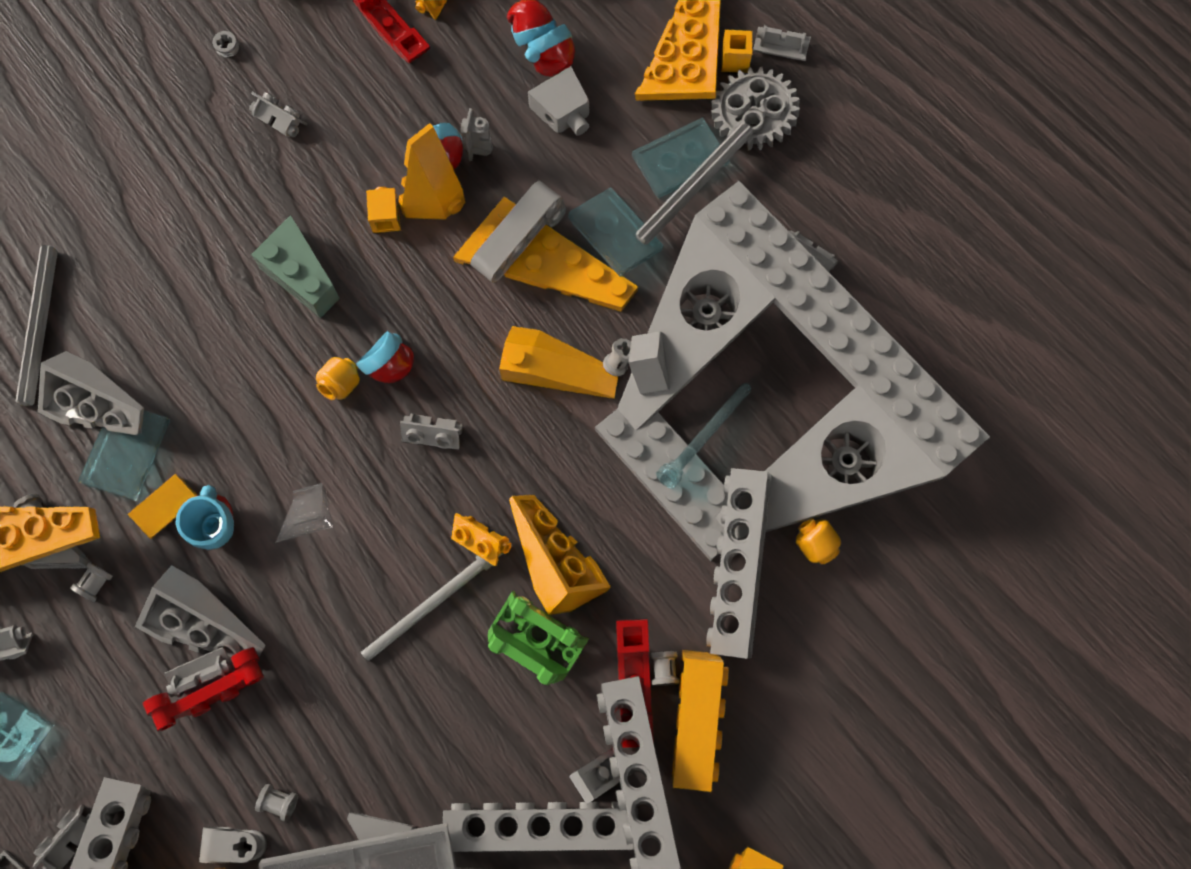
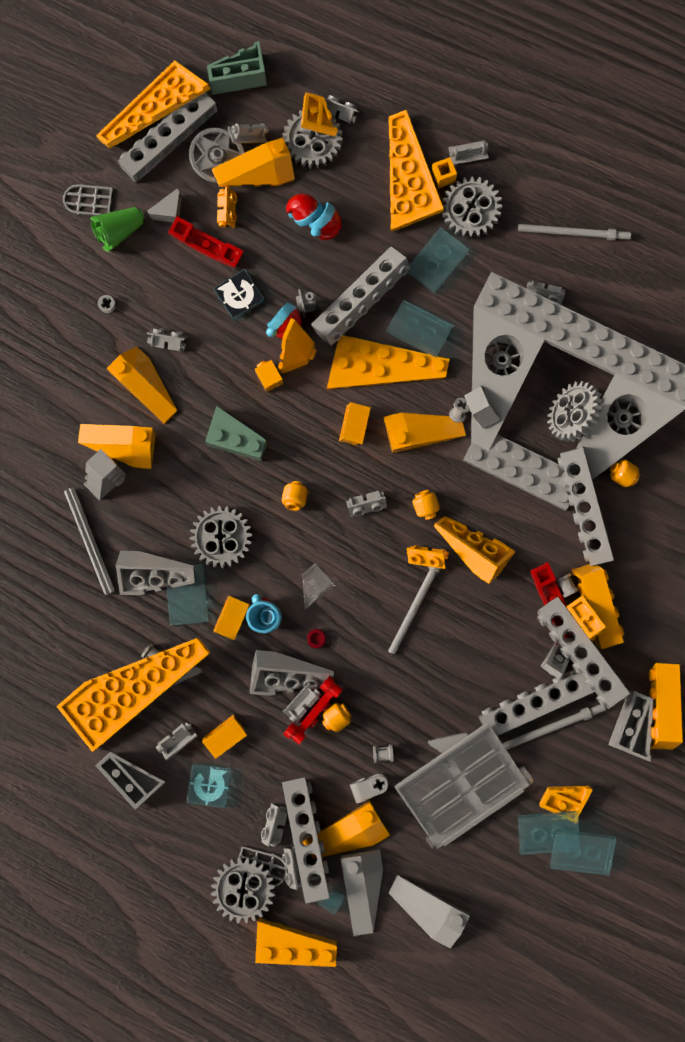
camera: 20 degrees left, 10 degrees up
light grey bush [71,562,113,602] -> none
piece [356,331,414,383] -> none
light grey beam [470,181,566,283] -> none
bright green piece [488,590,589,685] -> none
light grey torso [528,66,589,136] -> none
light grey axle [636,122,753,245] -> none
clear light blue piece [656,383,751,489] -> none
none -> light orange wedge [78,424,156,469]
none -> light grey wedge [84,449,127,501]
none -> light orange wedge [107,346,177,424]
none -> light grey gear [190,506,253,568]
none -> light orange hinge [202,714,247,759]
none -> tile [213,269,265,321]
none -> dark red tile [307,629,326,649]
none -> light grey brick [311,247,410,346]
none -> light orange head [322,703,352,732]
none -> light orange hinge [339,402,371,445]
none -> light orange head [413,490,440,520]
none -> light grey bar [518,224,631,241]
none -> light grey gear [547,381,603,442]
none -> light orange hinge [567,596,606,642]

